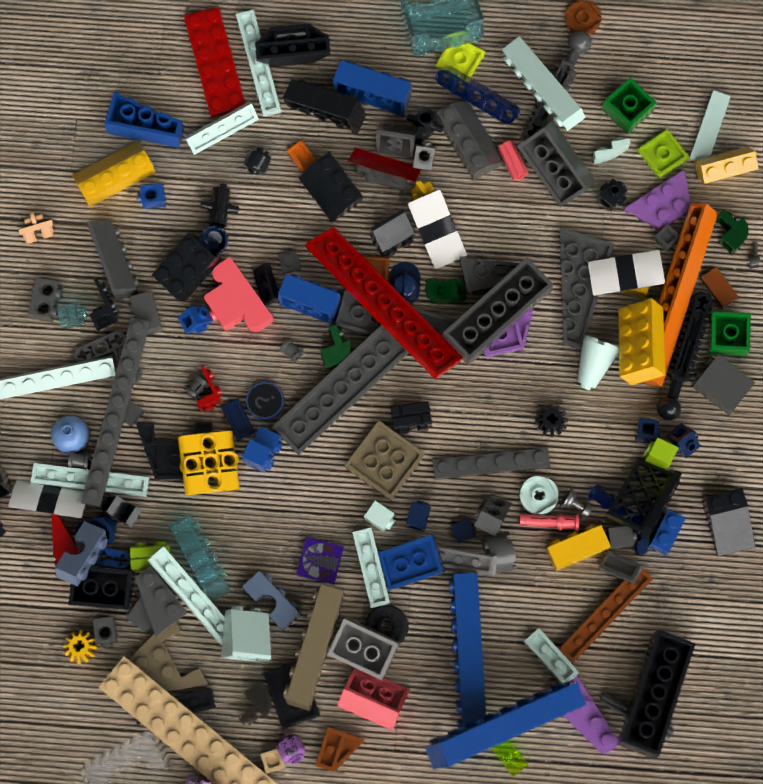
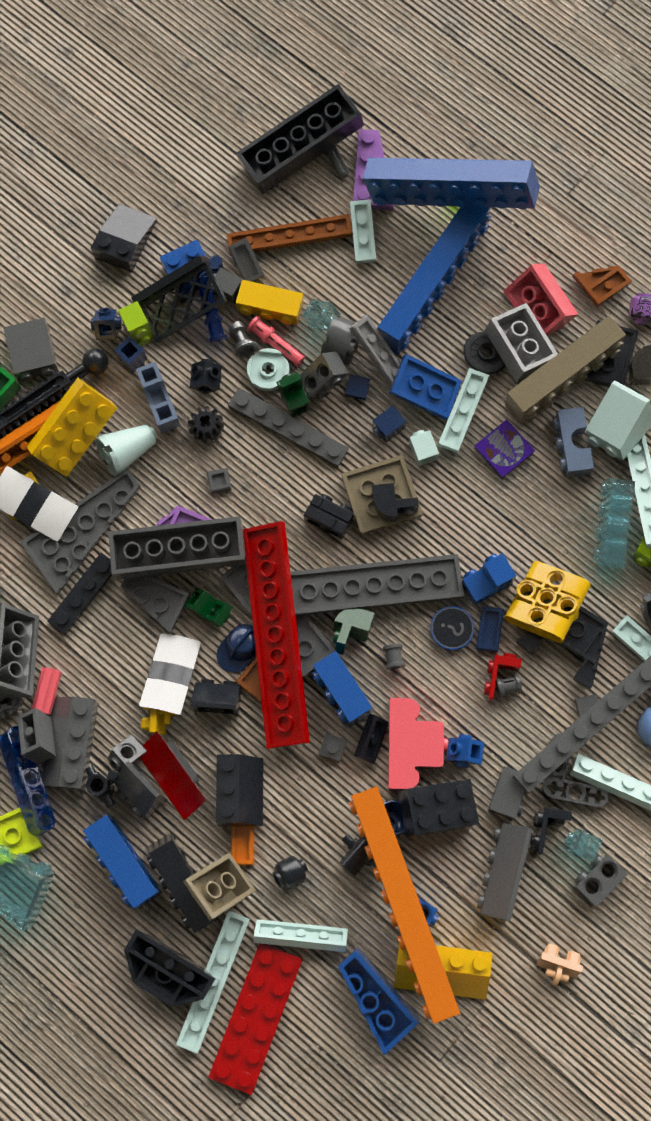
camera: 140 degrees left, 0 degrees up
none -> dark grey brick [17,708,56,764]
none -> black plate [47,553,112,635]
none -> sand blue arch [136,361,181,434]
none -> dark tan slope [183,852,256,921]
none -> black brick [190,359,222,394]
none -> dark grey tile [207,468,232,494]
none -> dark green brick [276,372,311,417]
none -> clear light blue brick [302,299,340,331]
none -> orange brick [348,786,460,1024]
none -> black brick [372,483,419,522]

